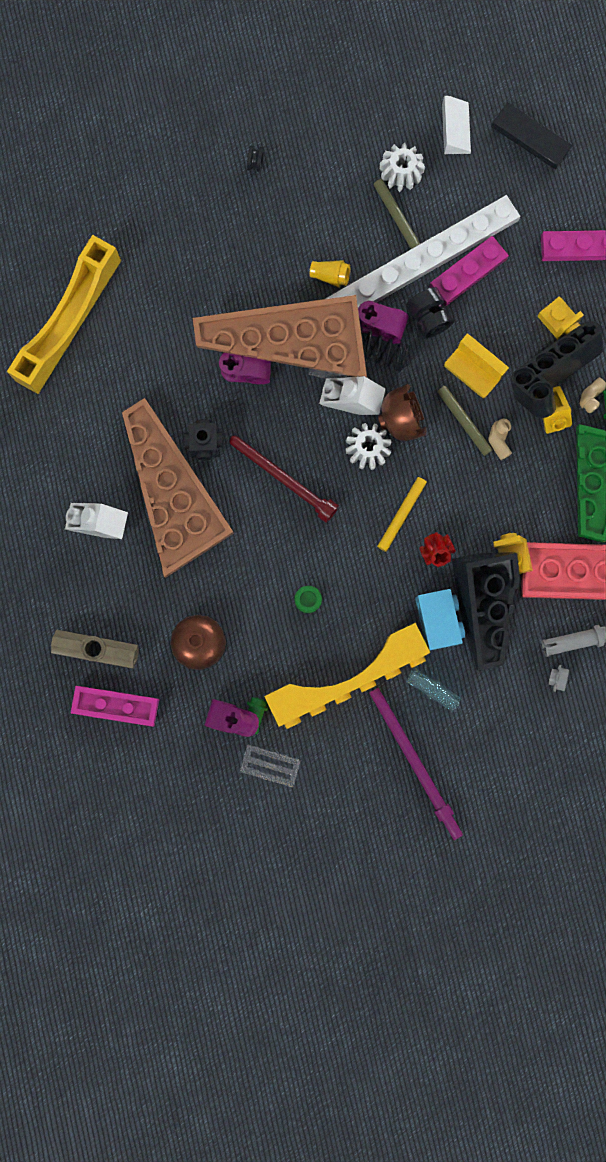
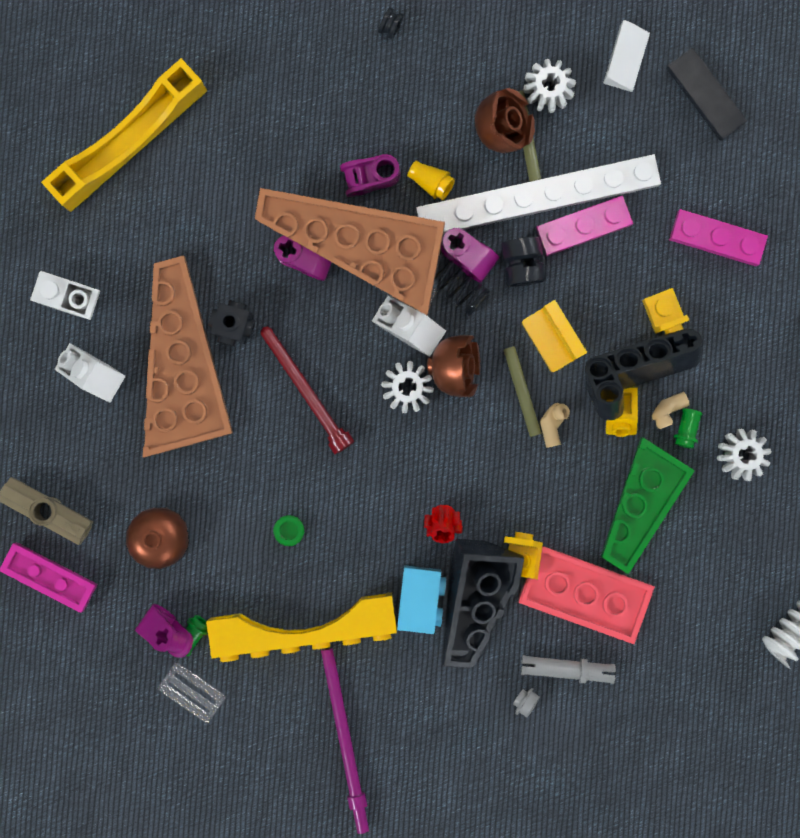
camera: 20 degrees right, 5 degrees up
yellow bar [377,477,427,552] -> none
clear light blue pin [406,668,462,712] -> none
none -> white slope [30,271,100,320]
none -> magenta piece [340,154,400,197]
none -> copper cylinder [475,88,535,153]

